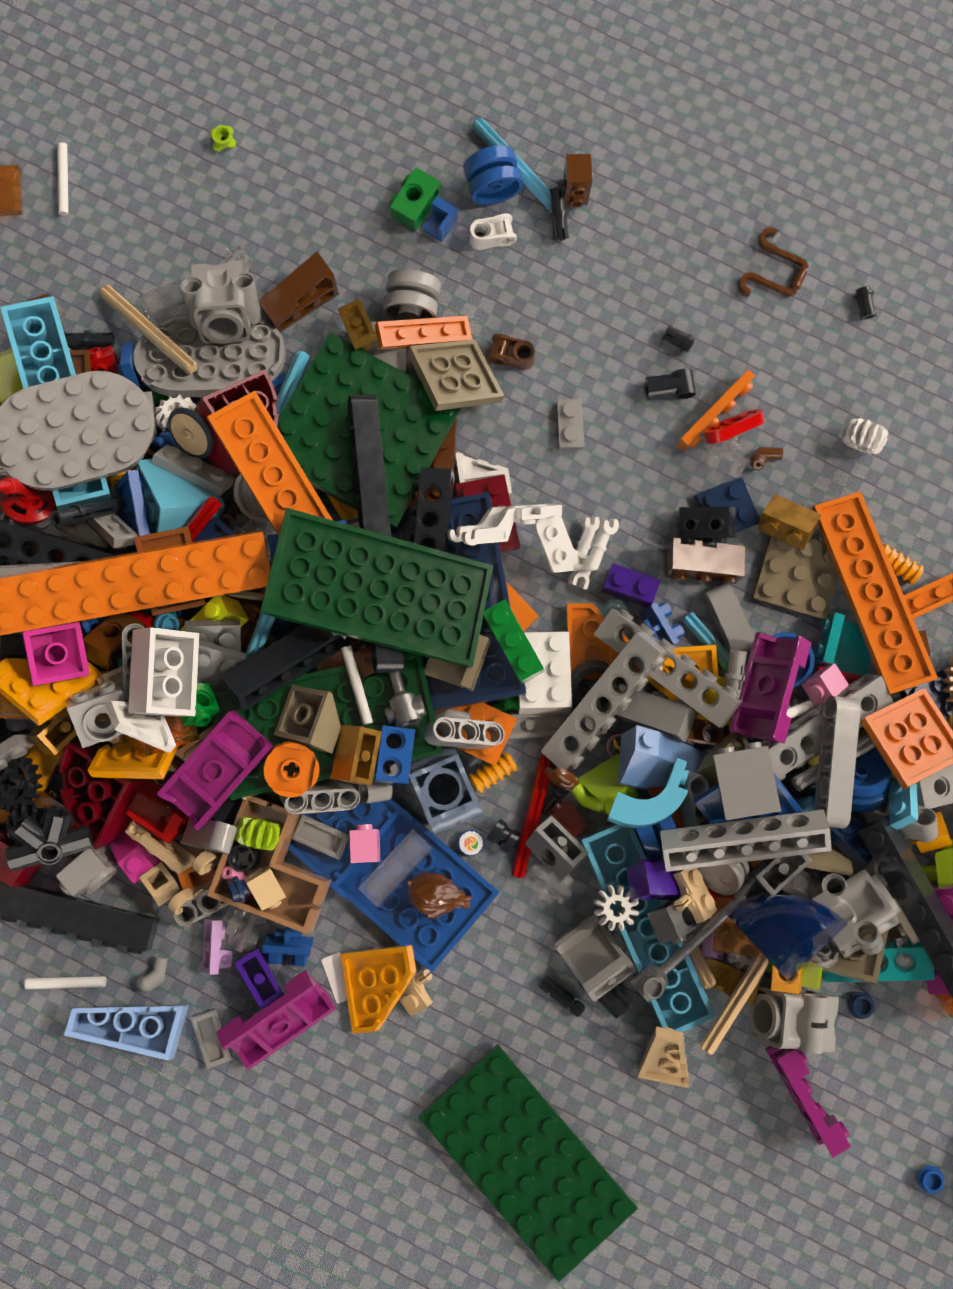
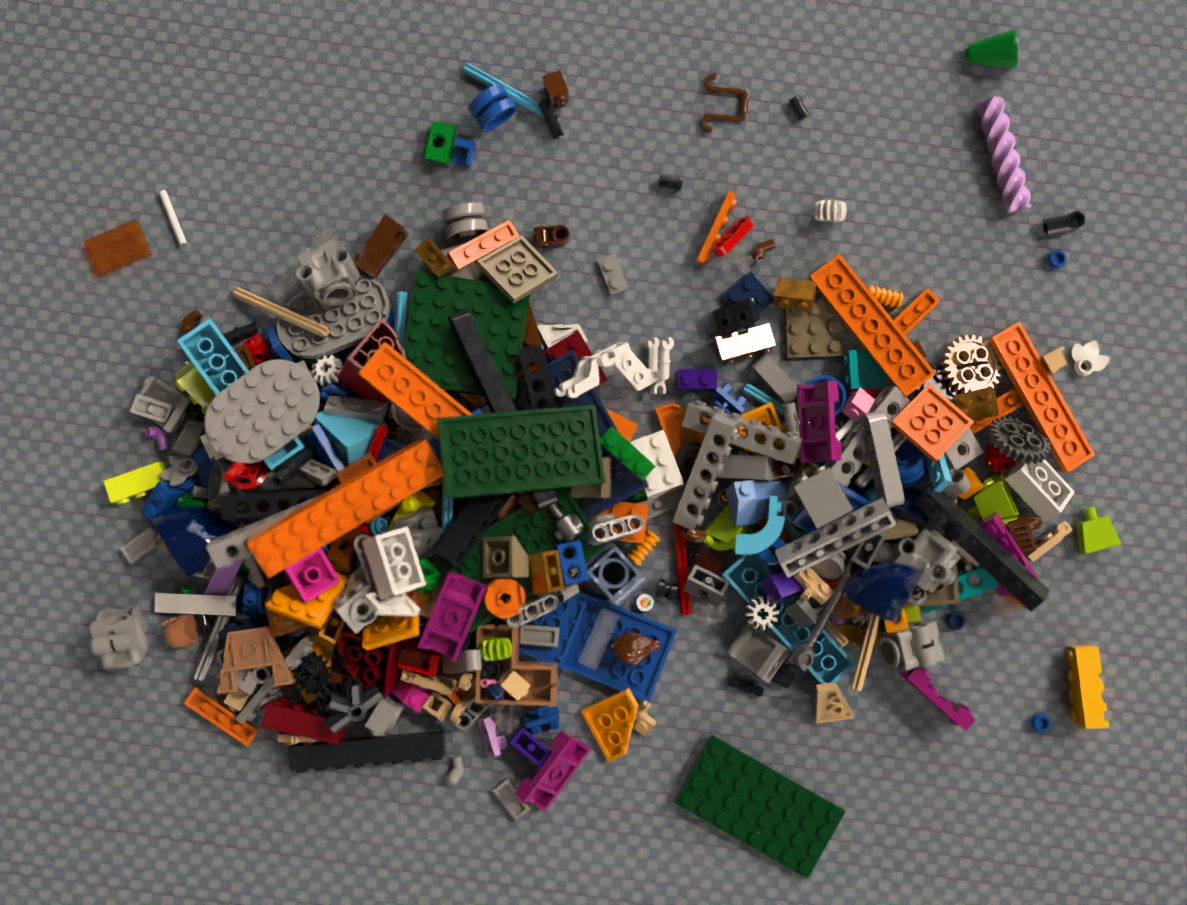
camera: 15 degrees left, 5 degrees up
white bar [25,976,106,989] -> none
light blue wedge [64,1005,189,1061] -> none
tan wheel [168,408,214,458] -> none
lime plate [210,125,236,152] -> none
white sticker [321,952,347,1003] -> none
white bar [341,646,373,726] -> none
bright pink brick [350,824,381,863] -> none
white piece [469,214,517,250] -> none
black piece [645,369,696,400] -> none

